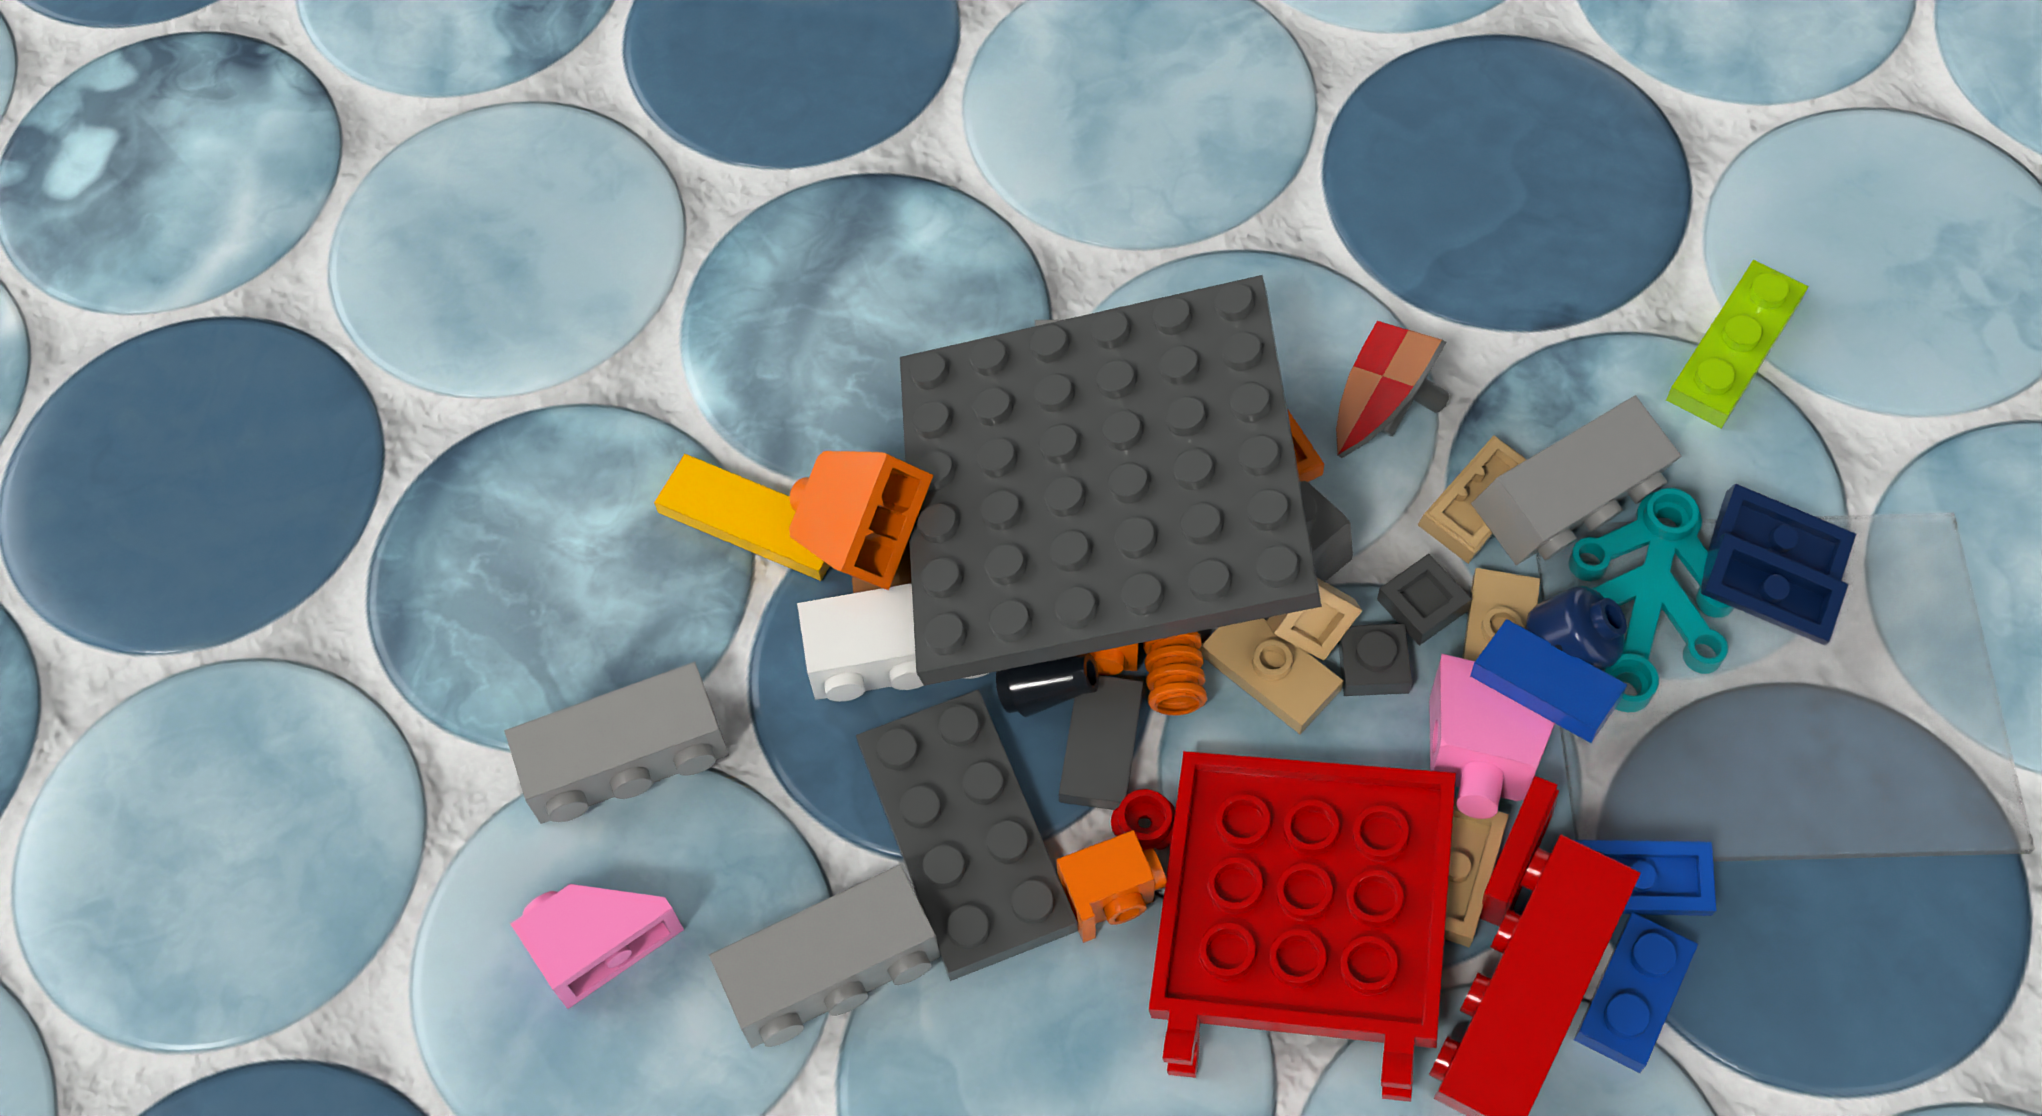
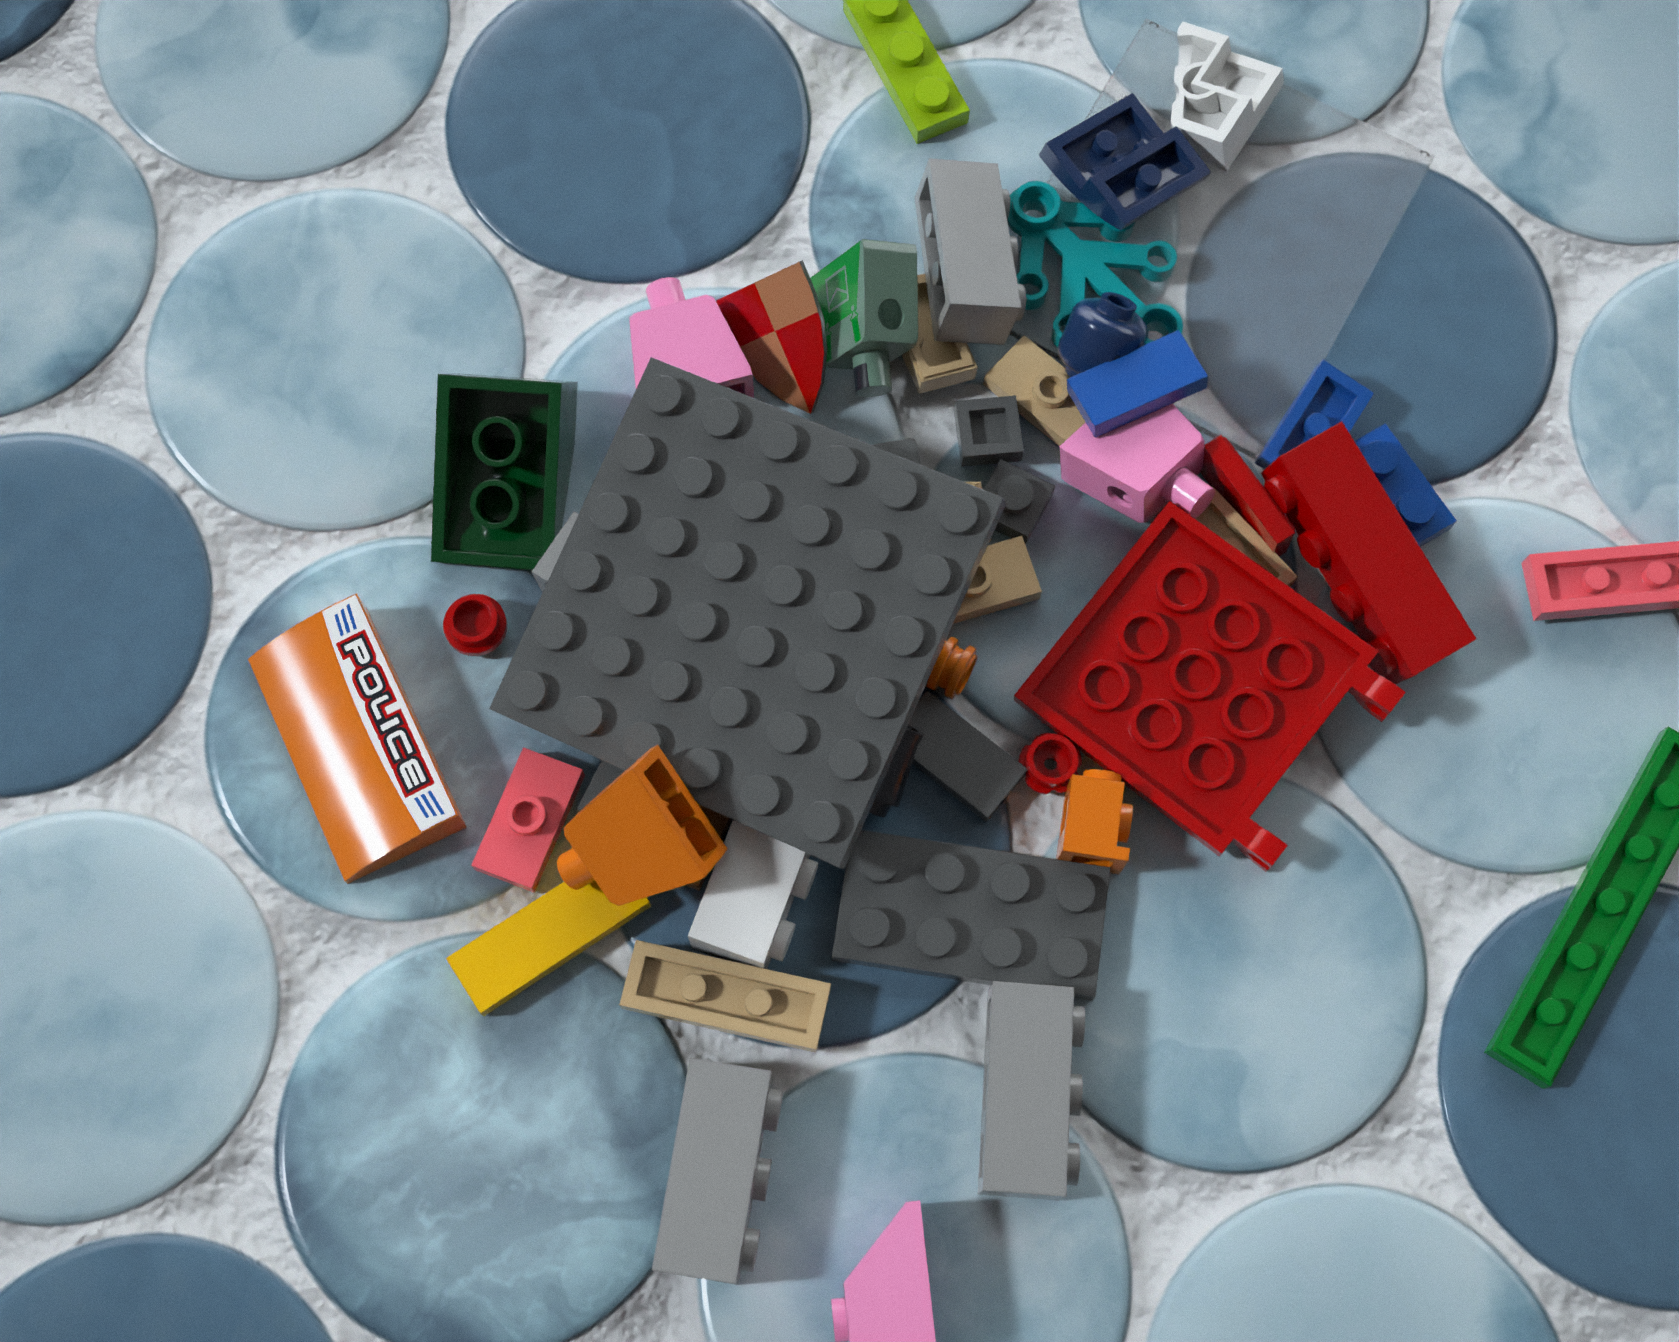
camera: 65 degrees left, 10 degrees up
none -> orange slope [248,593,467,884]
none -> dark green slope [431,373,578,570]
none -> red plate [443,594,508,656]
none -> coral plate [471,747,585,893]
none -> tan plate [619,940,831,1053]
none -> bright pink torso [629,277,754,398]
none -> sand green torso [810,239,918,397]
none -> white slope [1171,22,1284,171]

